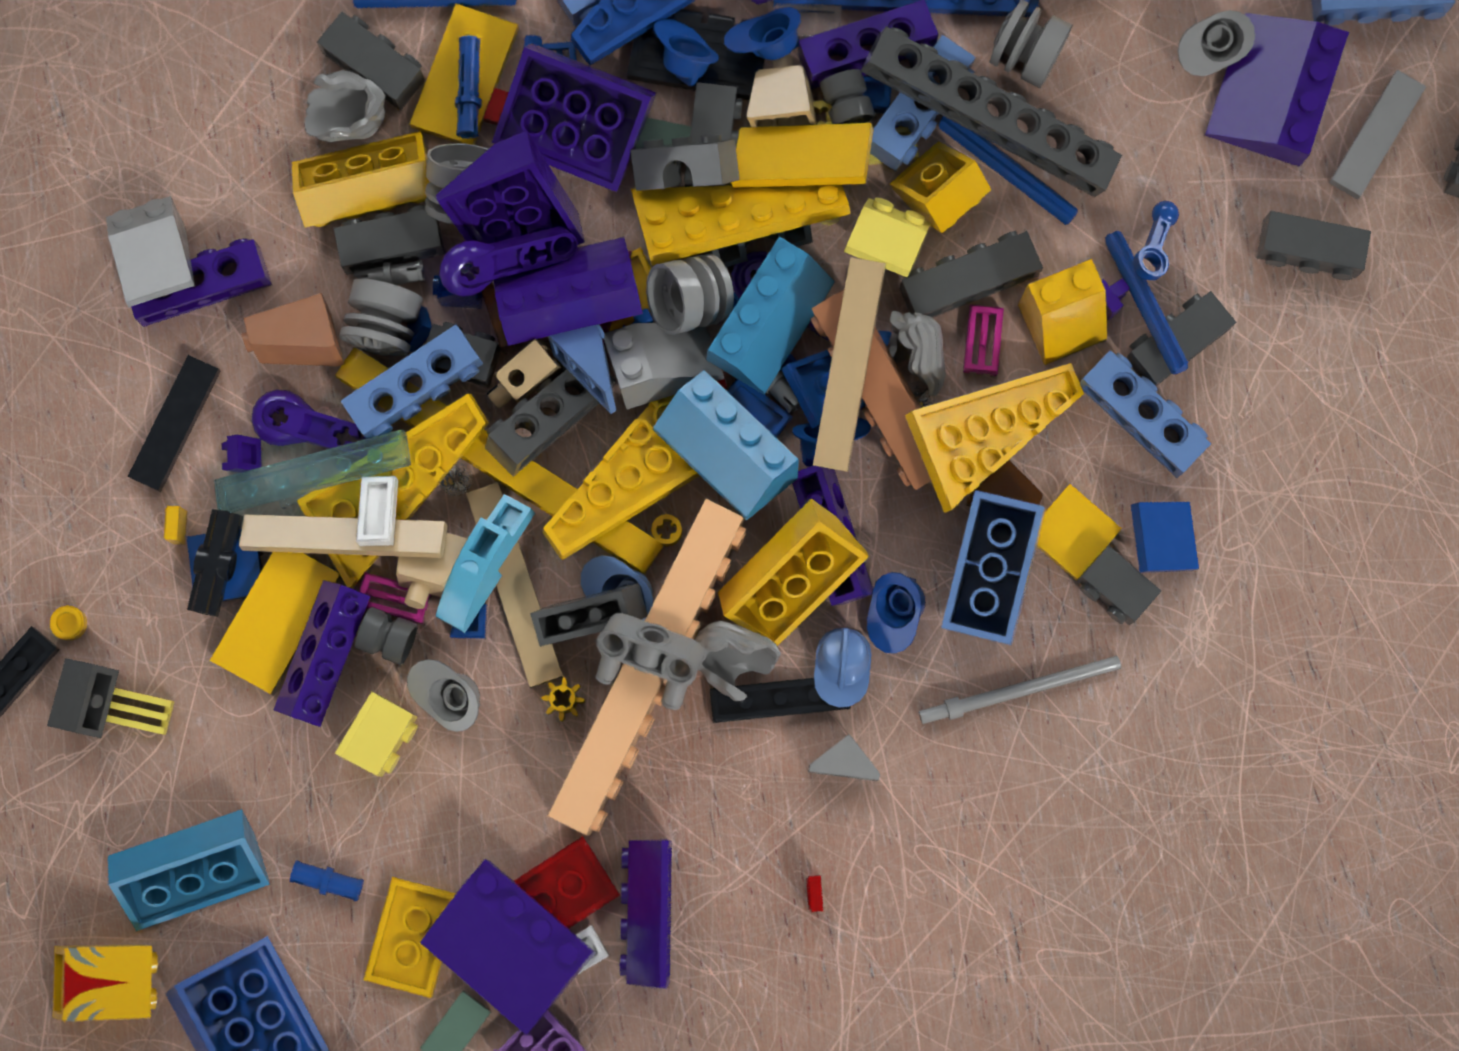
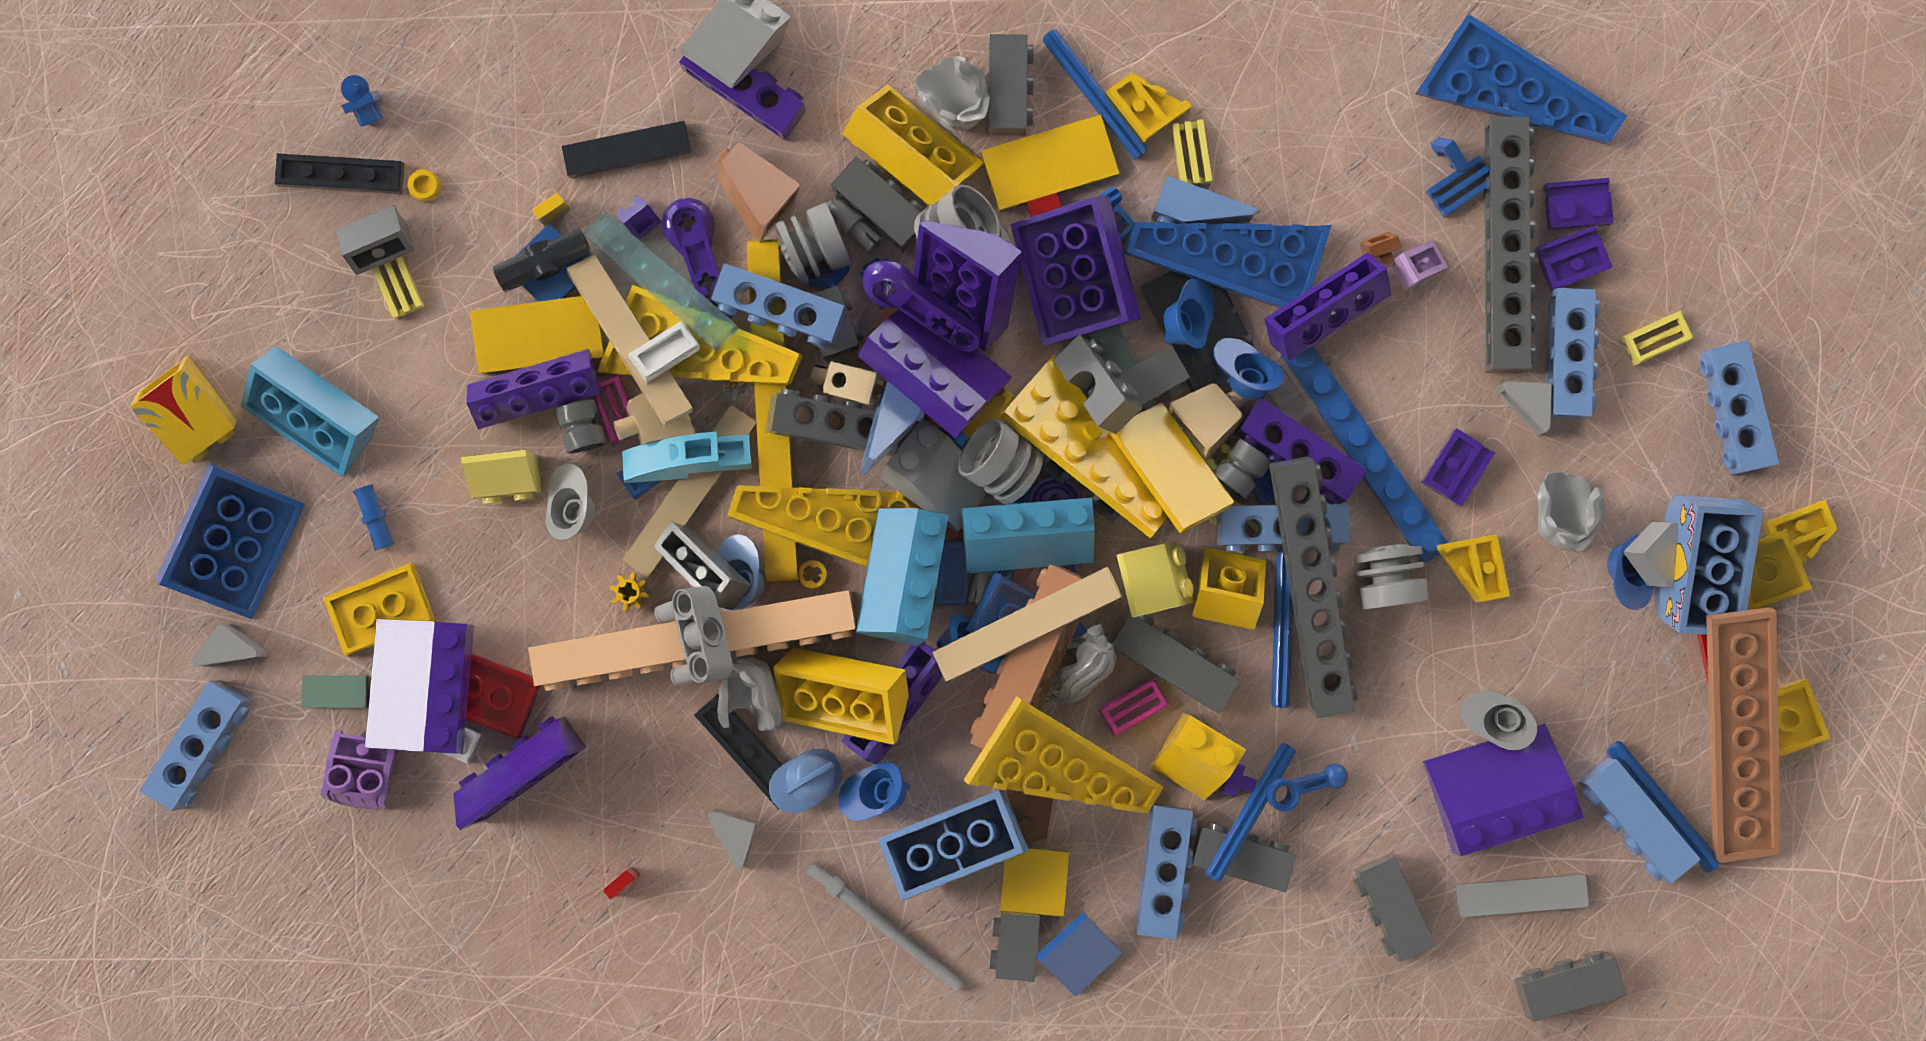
camera: 55 degrees right, 5 degrees up
blue pin [455,35,482,139] -> none

